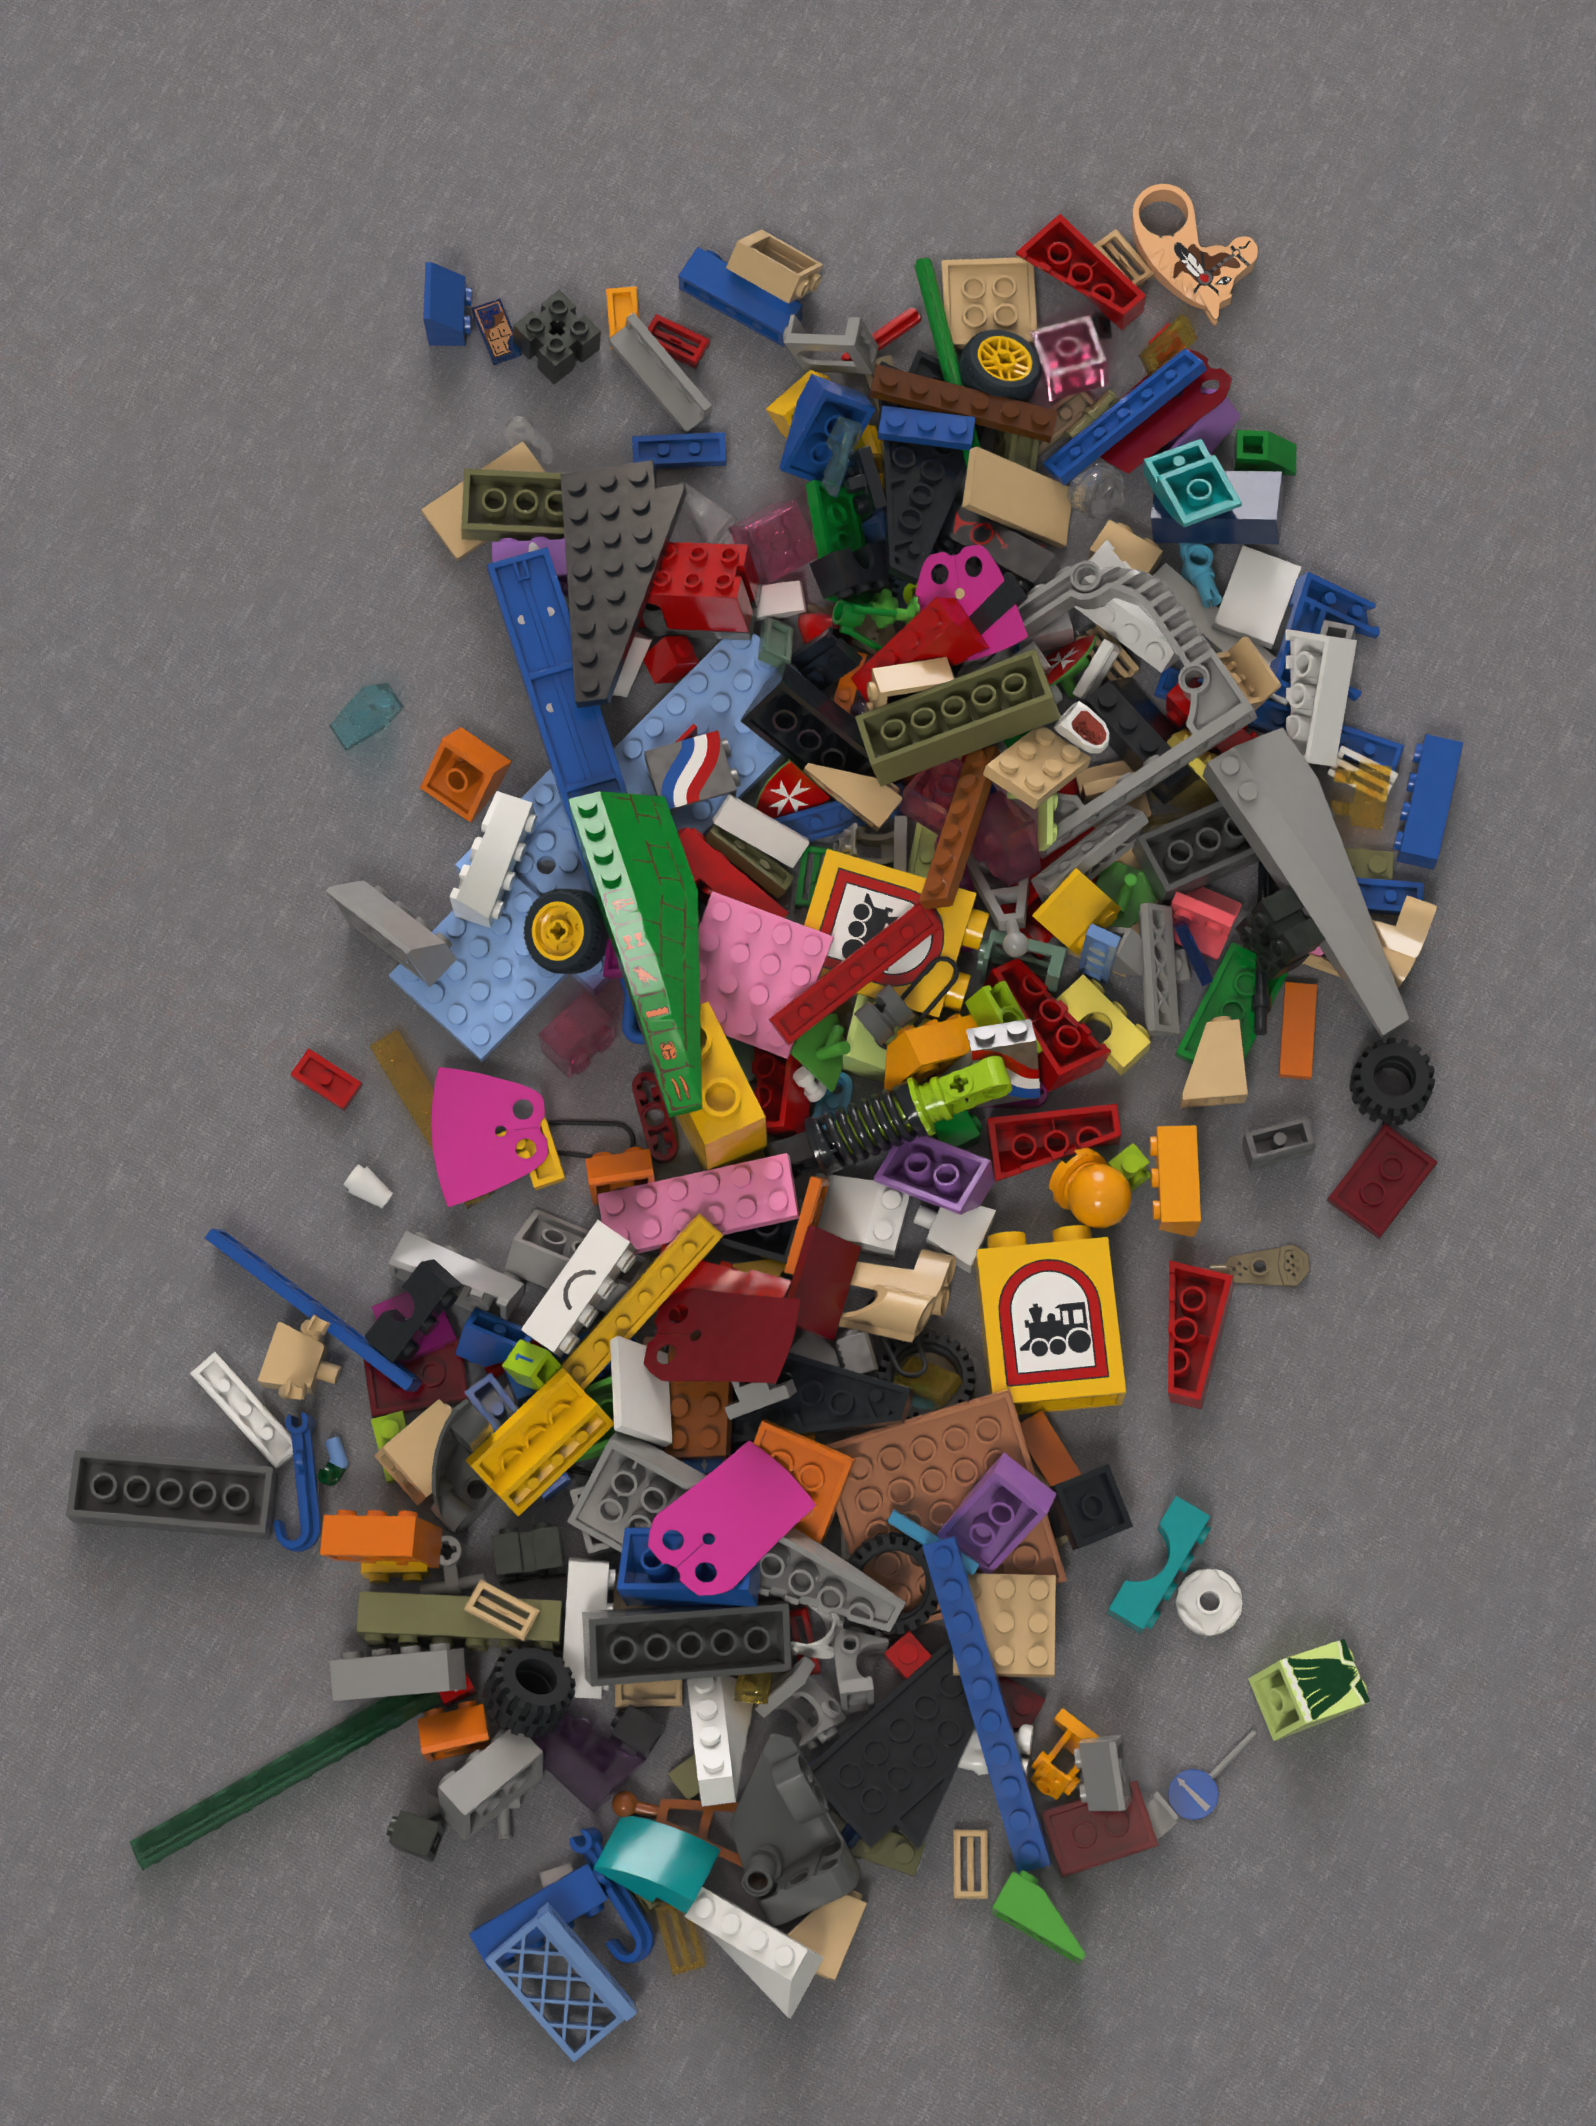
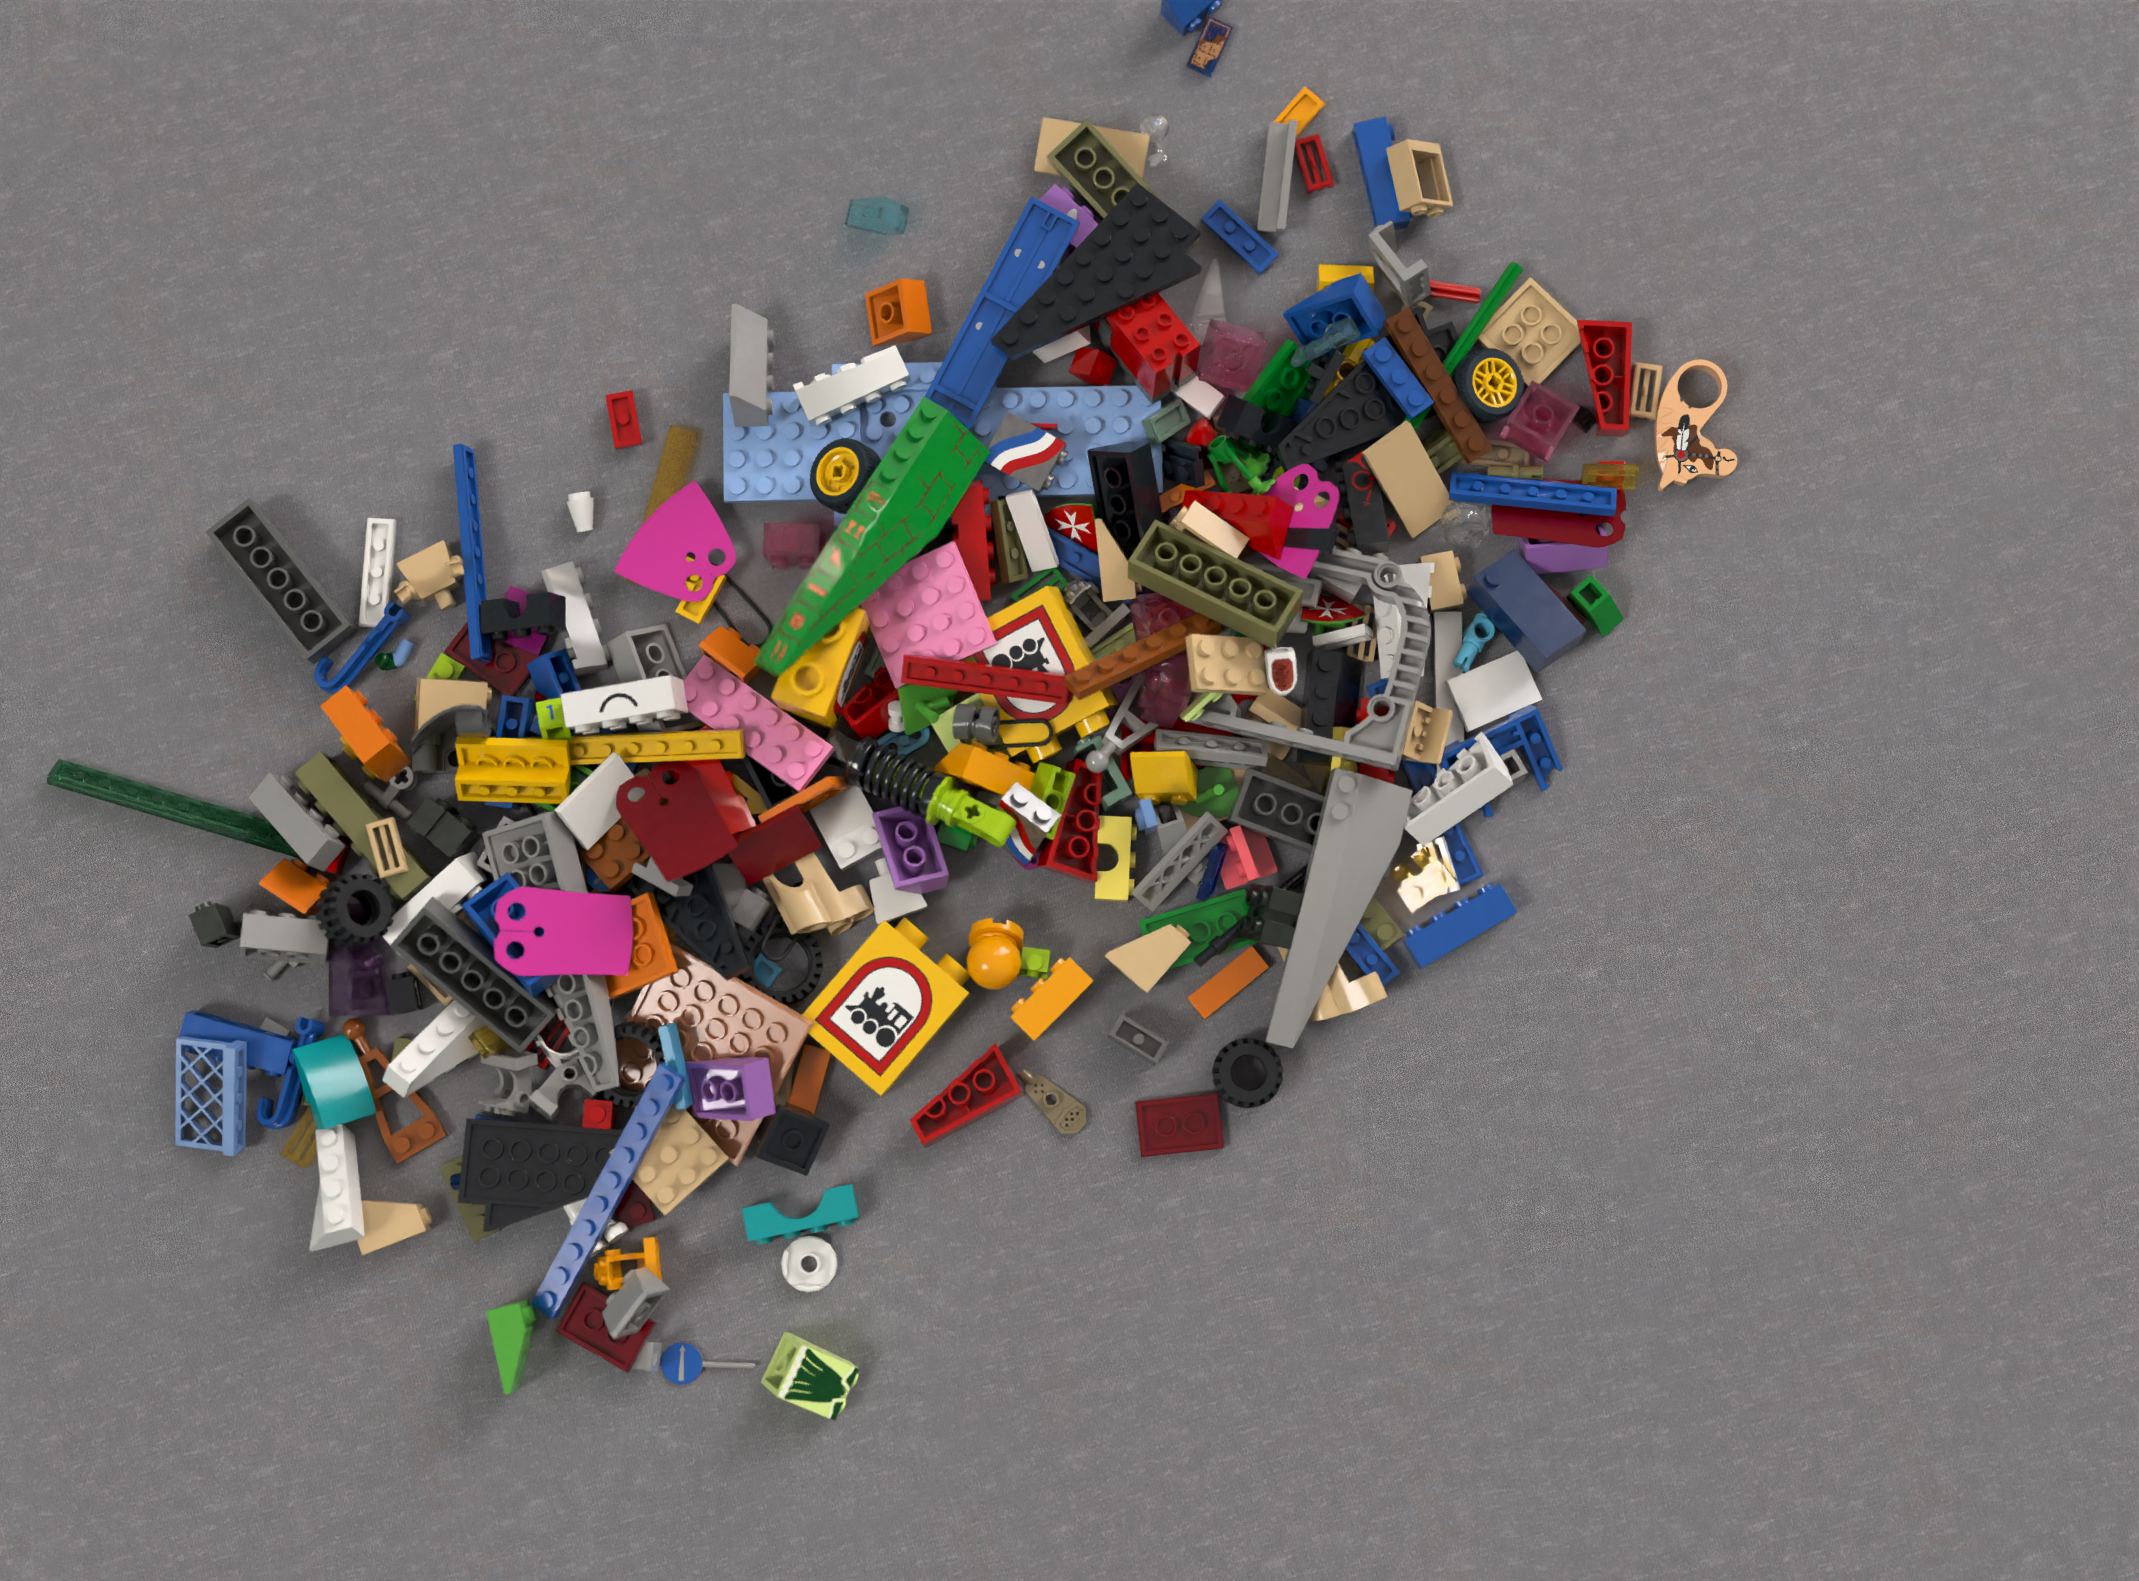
camera: 45 degrees right, 10 degrees up
pearl dark grey brick [513,290,601,384] -> none
dark grey panel [730,1733,861,1926] -> none
clear yellow tile [894,1356,963,1406] -> none
tan tile [953,1830,988,1899] -> none
red wedge [986,1104,1121,1183] -> none
teal slope [1143,439,1242,528] -> none

